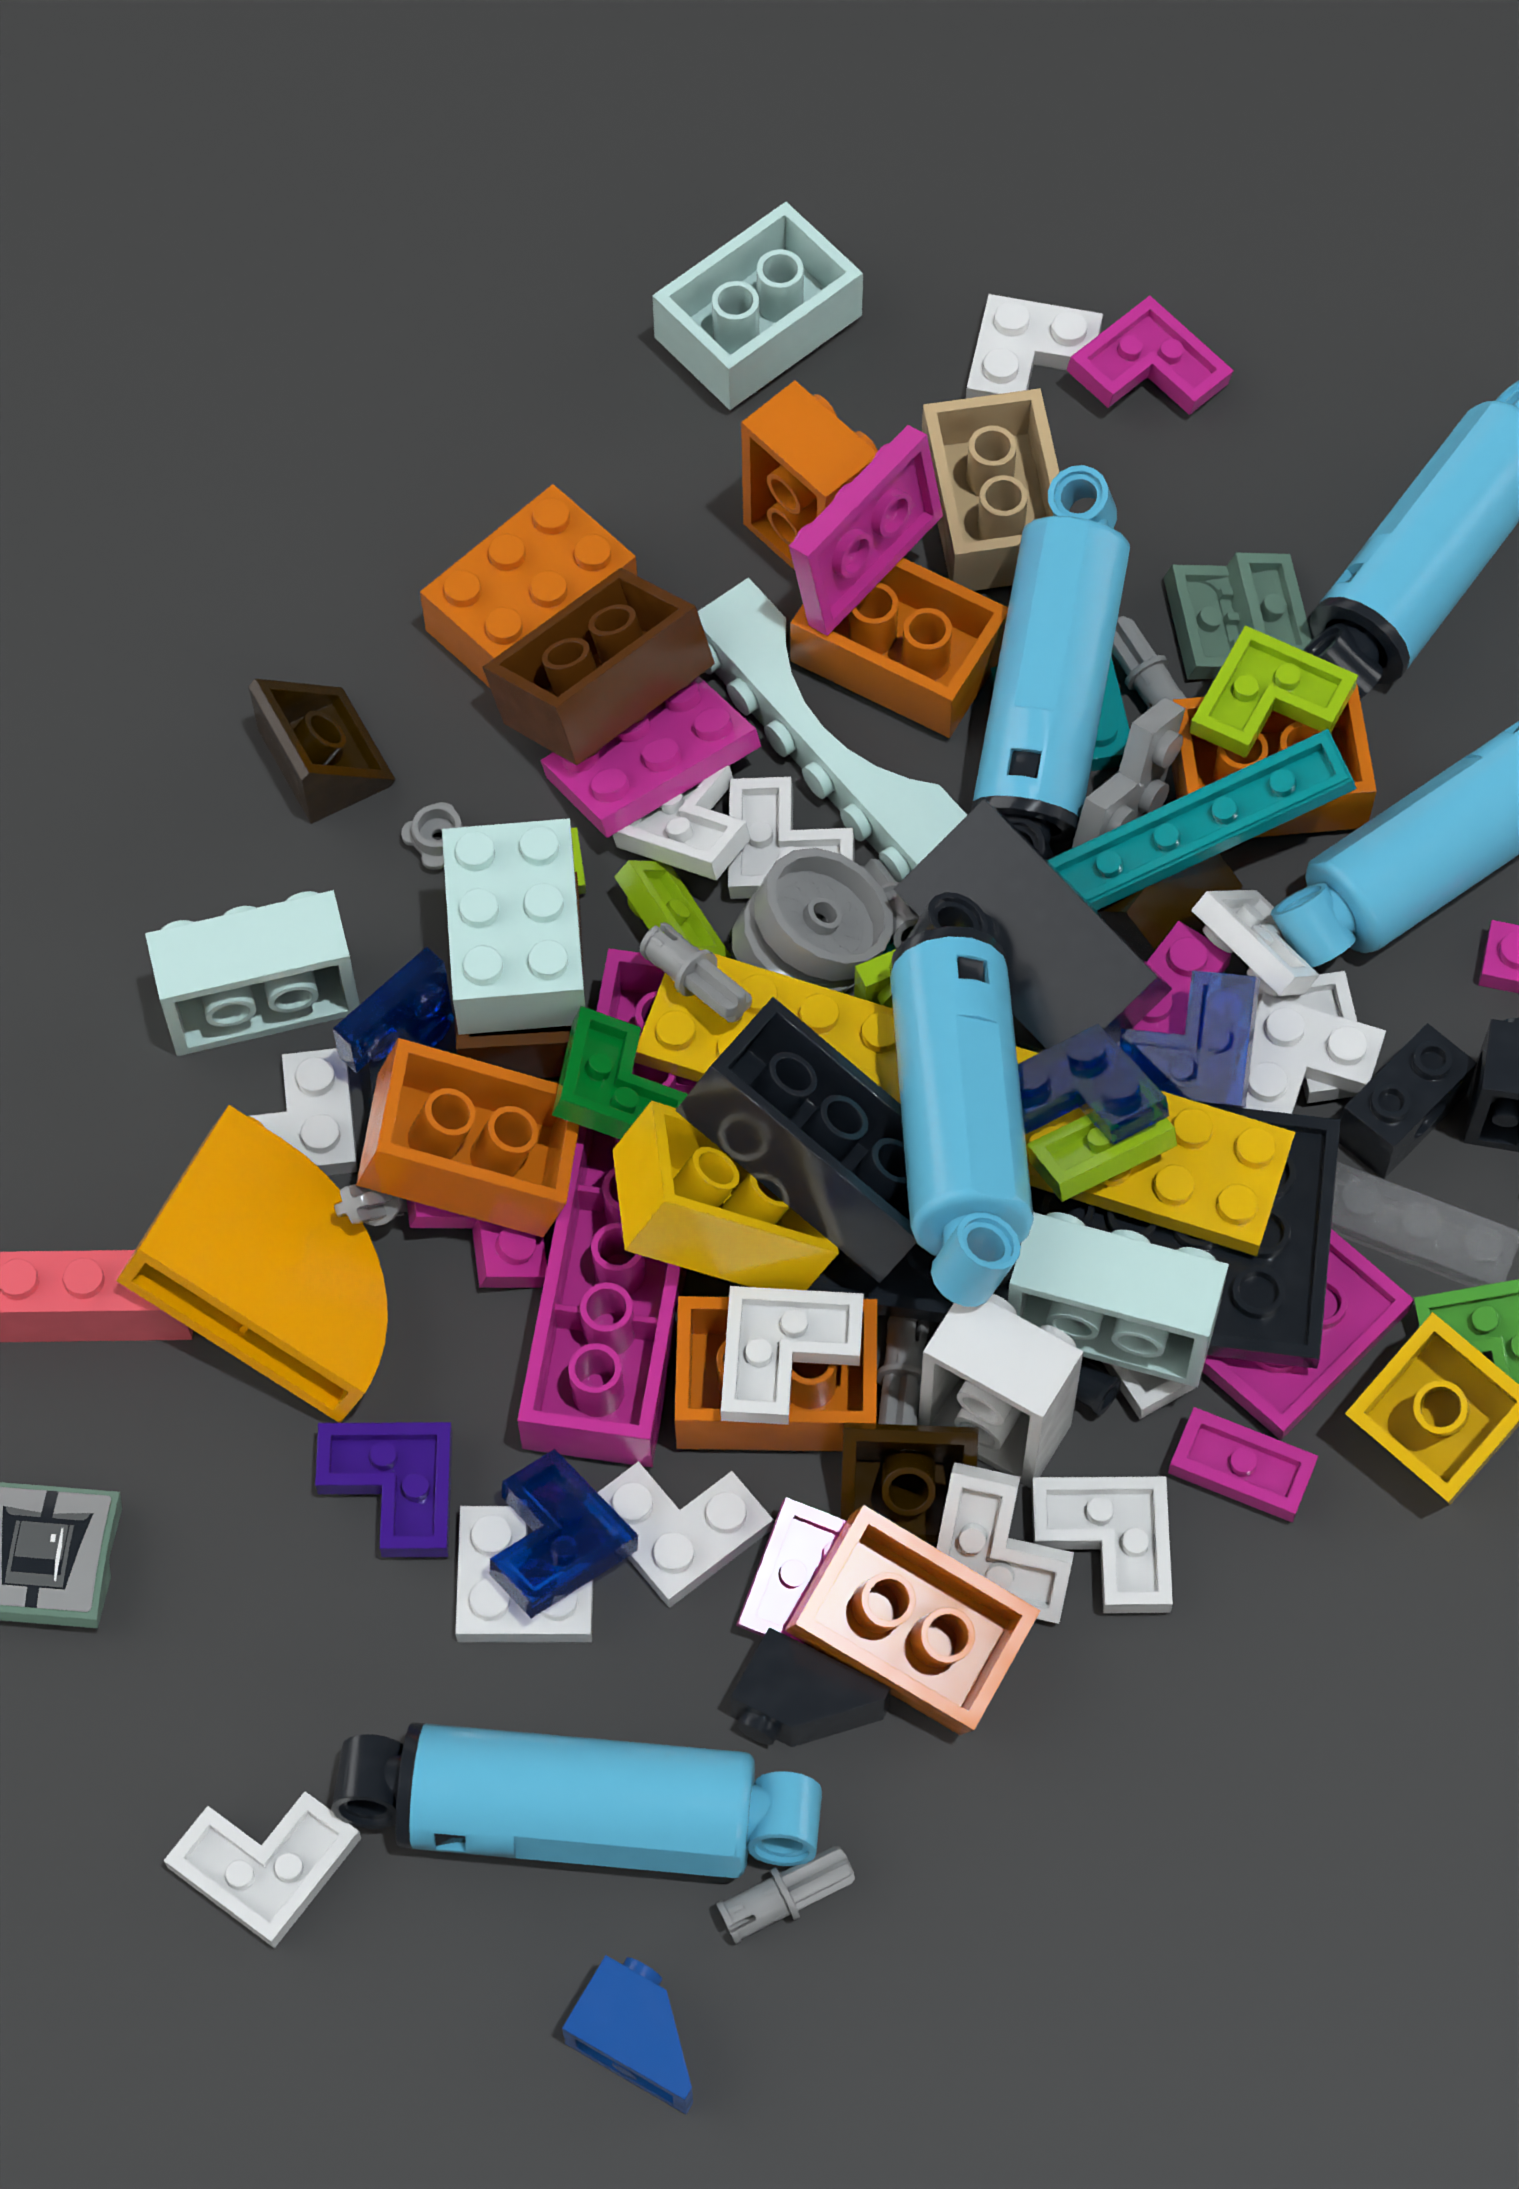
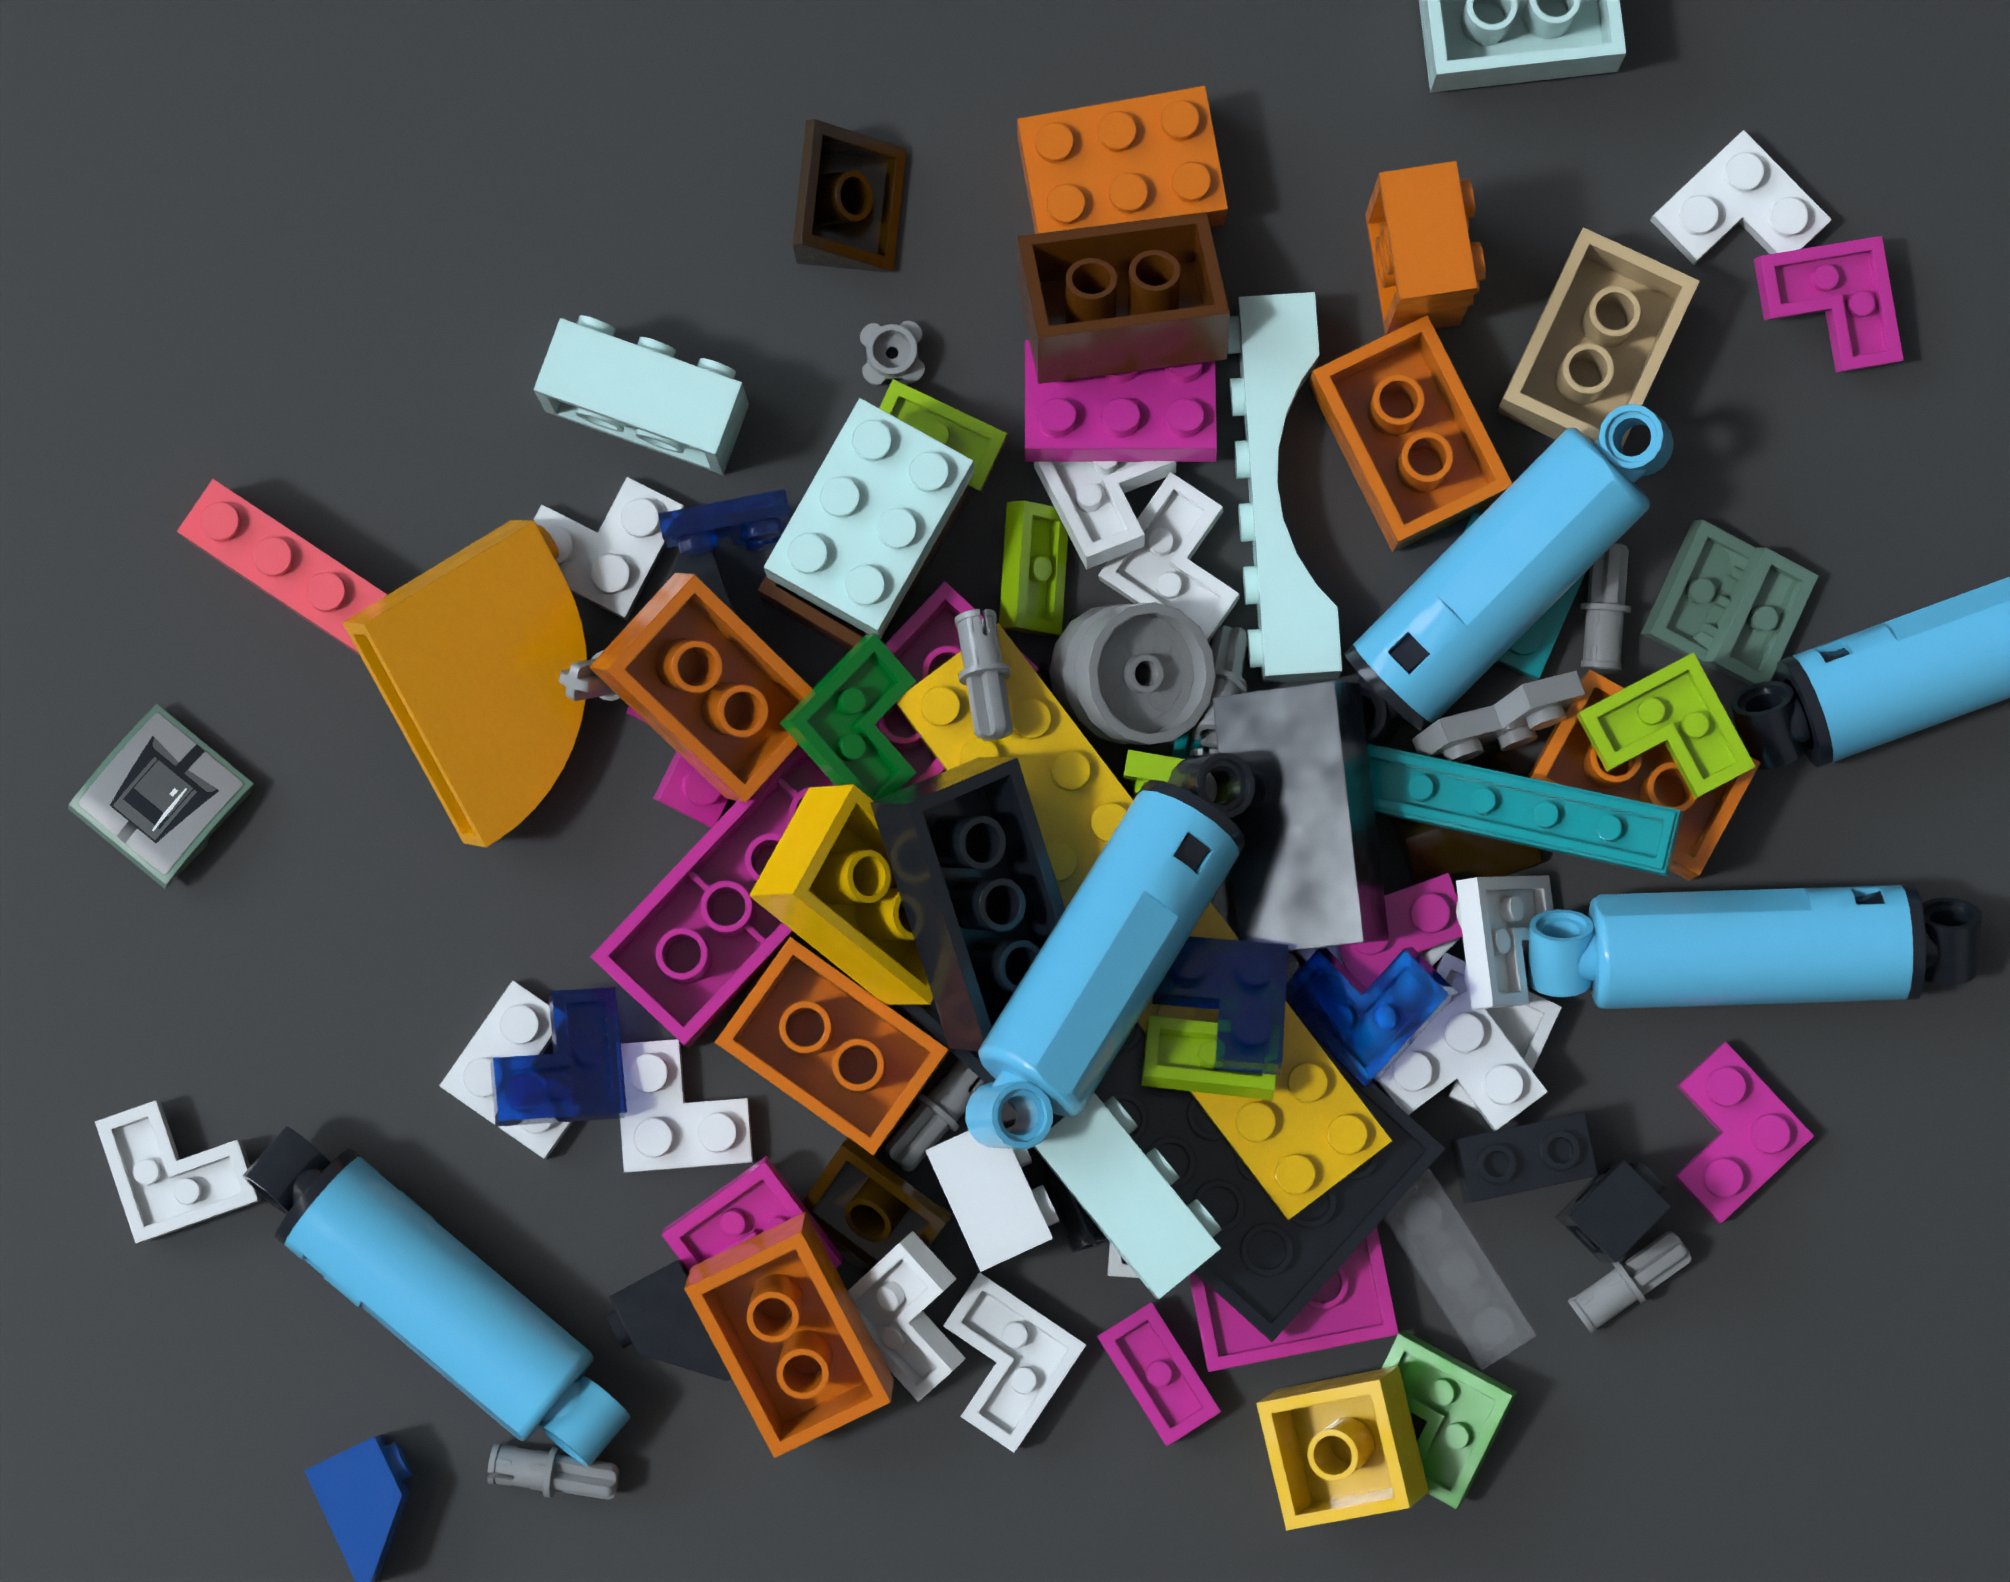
camera: 35 degrees right, 20 degrees up
dark purple plate [315,1422,453,1557] -> none
white plate [721,1286,864,1425] -> none
dark pink plate [789,425,943,636] -> none

